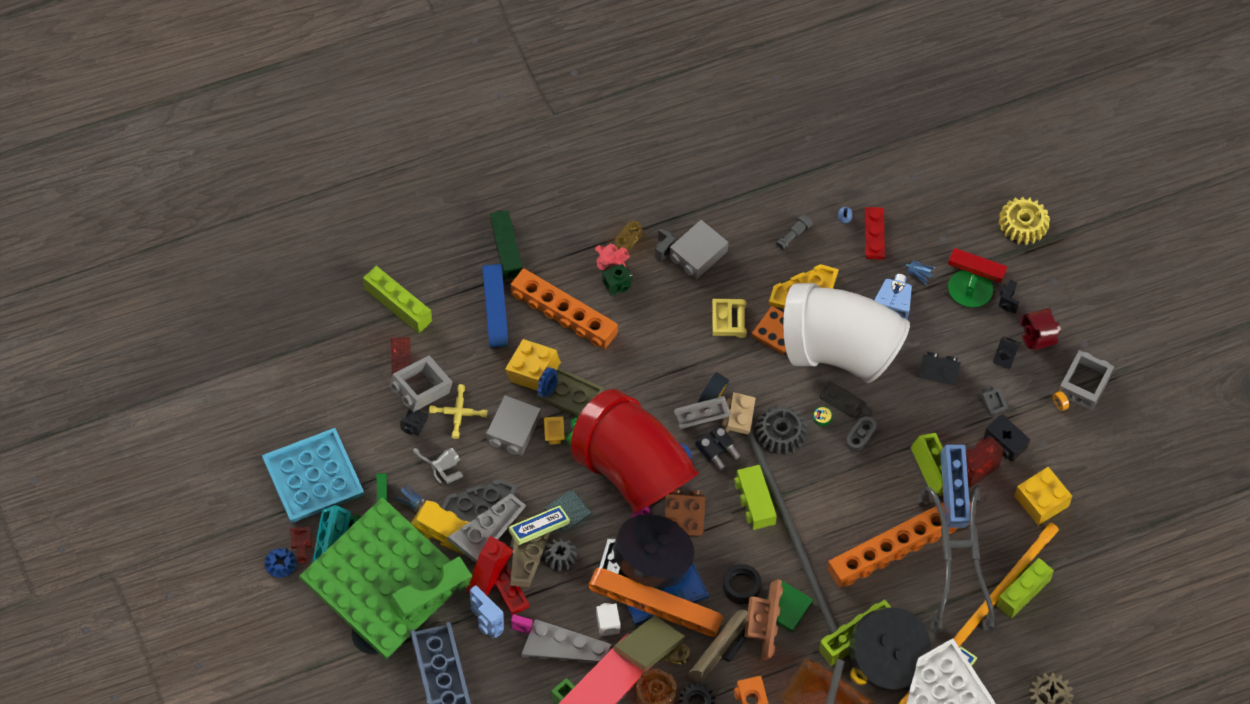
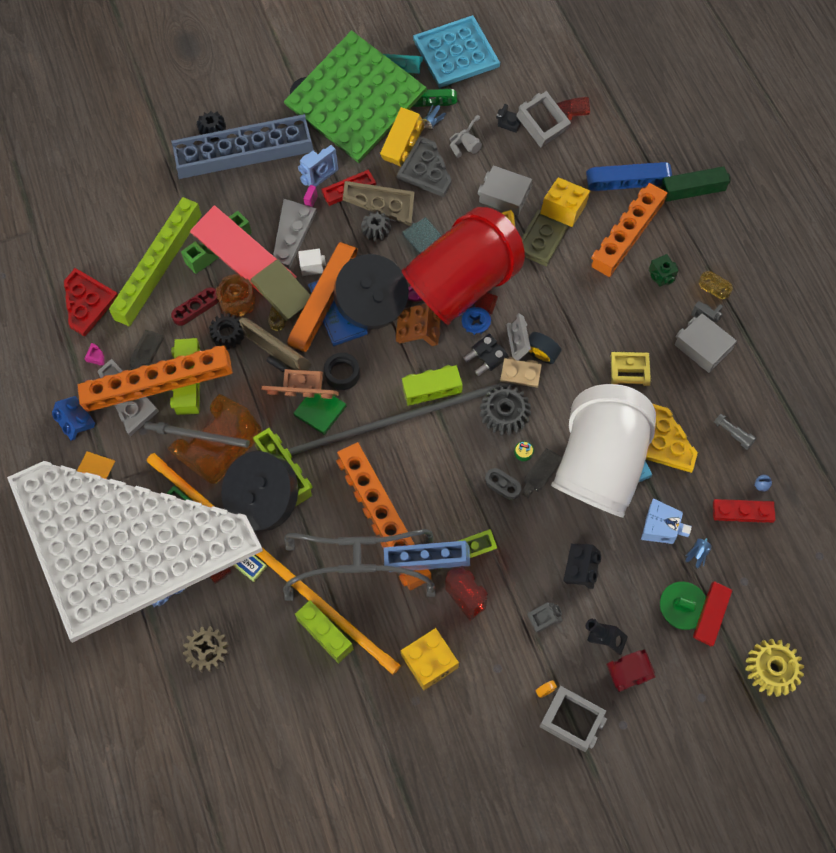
camera: 95 degrees right, 5 degrees up
blue gear [264,547,297,578] -> none
clear red plate [290,526,312,563] -> none
lime brick [363,266,432,333] -> none
bright green arch [390,556,472,621] -> none
light yellow piece [429,384,488,439] -> none
light grey wing [447,494,526,563] -> none
red slope [466,536,514,596] -> none
tile [508,506,570,545] -> none
blue gear [538,367,558,398] -> none
coral hips [595,243,630,271] -> none
black brick [984,414,1030,462] -> none
black bracket [998,280,1019,314] -> none

